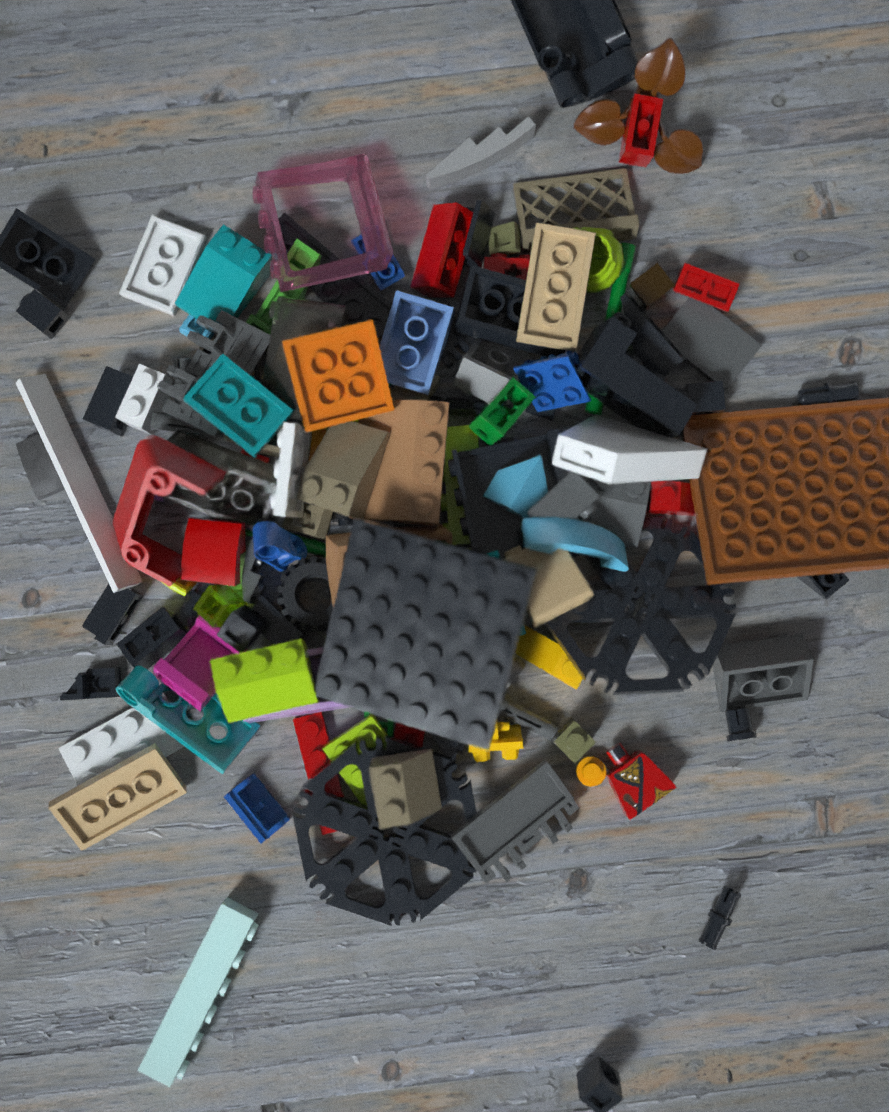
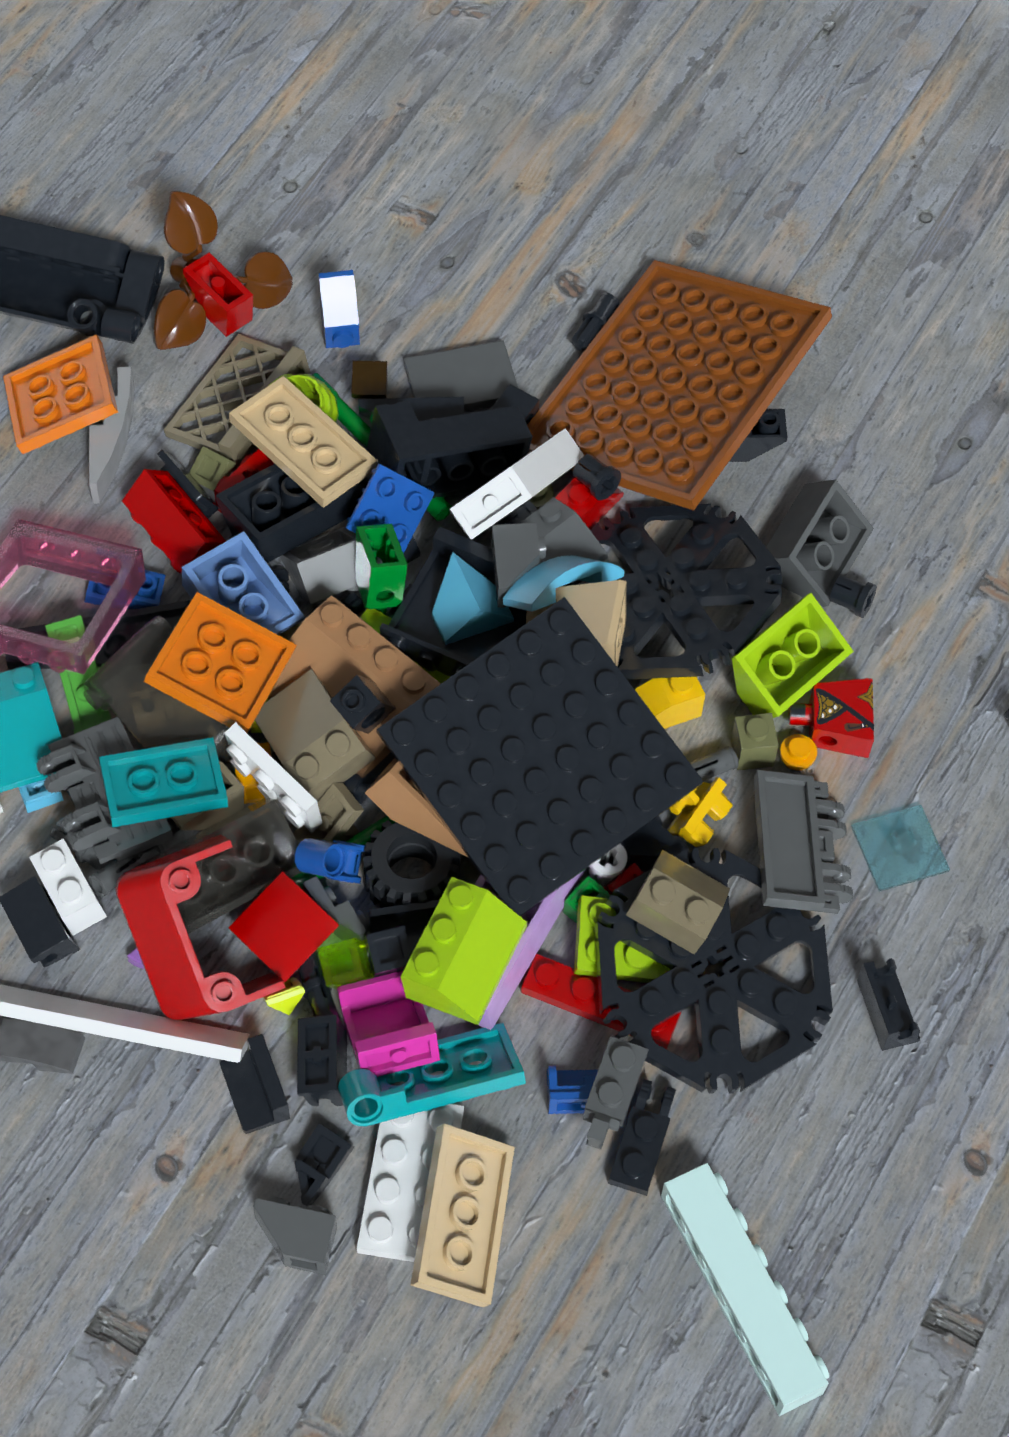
camera: 60 degrees left, 25 degrees down
red hinge [673,263,740,312] -> none
none -> orange plate [3,334,118,454]
none -> dark grey slope [253,1196,337,1275]
none -> slope [319,270,360,349]
none -> black brick [330,675,396,734]
none -> black bush [573,454,621,500]
none -> dark grey hinge [583,1036,649,1150]
none -> black hinge [608,1079,676,1196]
none -> lime slope [732,593,854,718]
none -> clear light blue piece [851,805,950,892]
none -> black hinge [857,958,920,1051]

